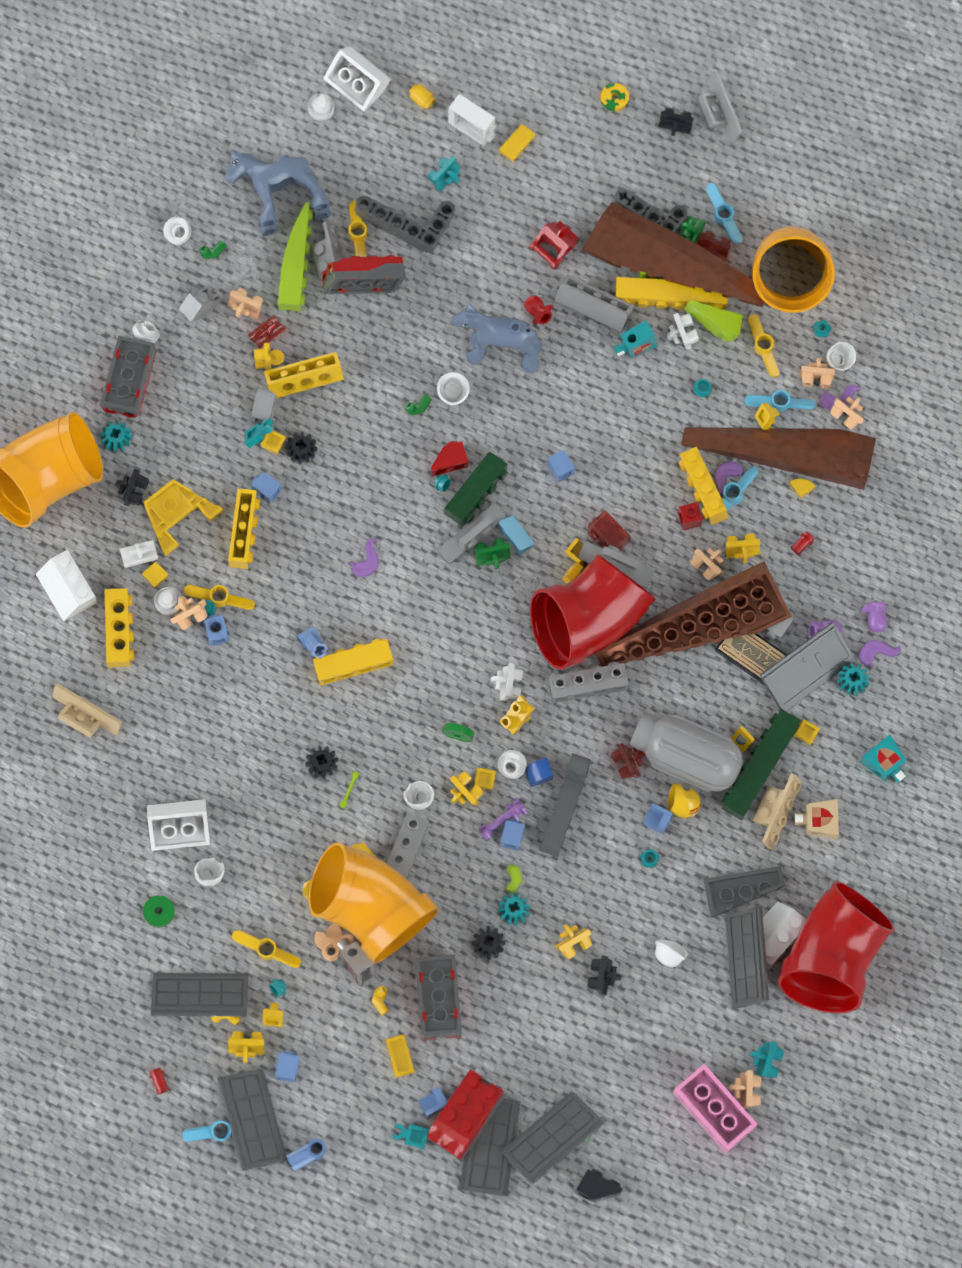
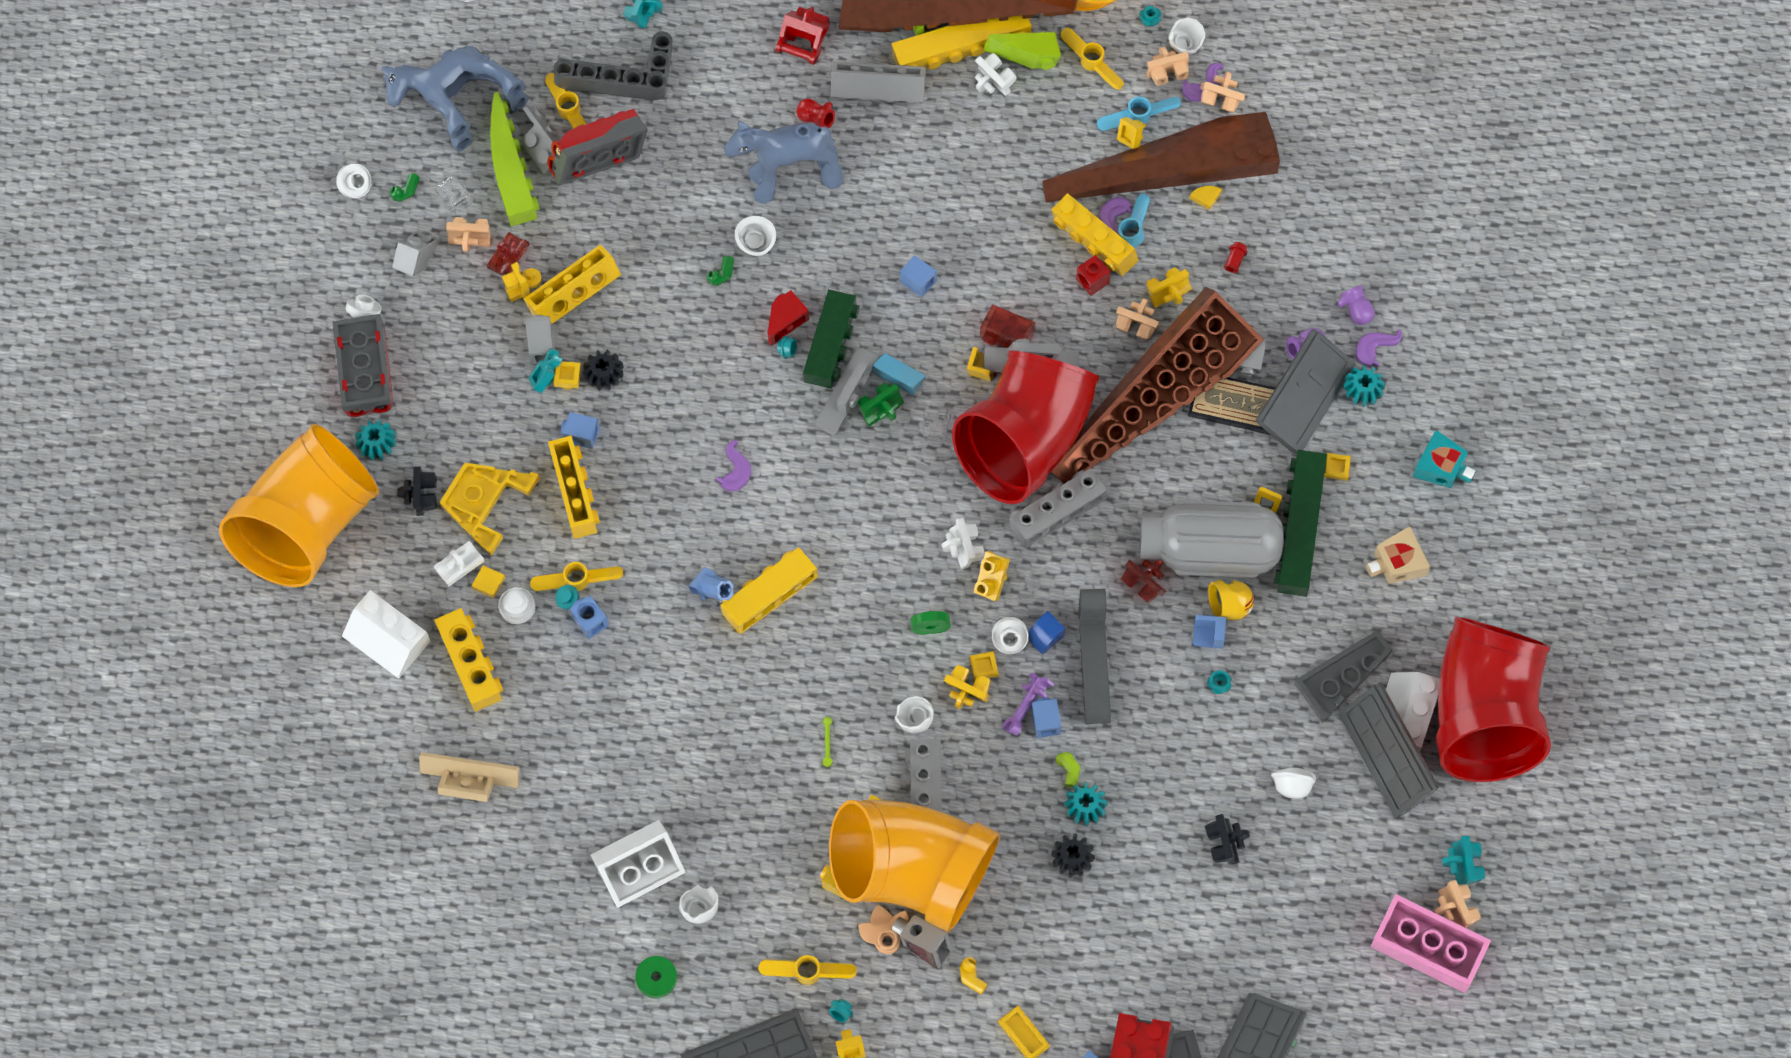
camera: 15 degrees left, 5 degrees down
light nougat hips [170,596,208,630] -> none
black gear [305,745,338,779] -> none
dark grey piece [415,955,462,1041] -> none
yellow hips [554,924,592,959] -> none
yellow tile [561,563,583,583] -> none
teal torso [613,320,658,358] -> none
teal plate [693,379,712,397] -> none
tan bracket [753,774,802,850] -> none

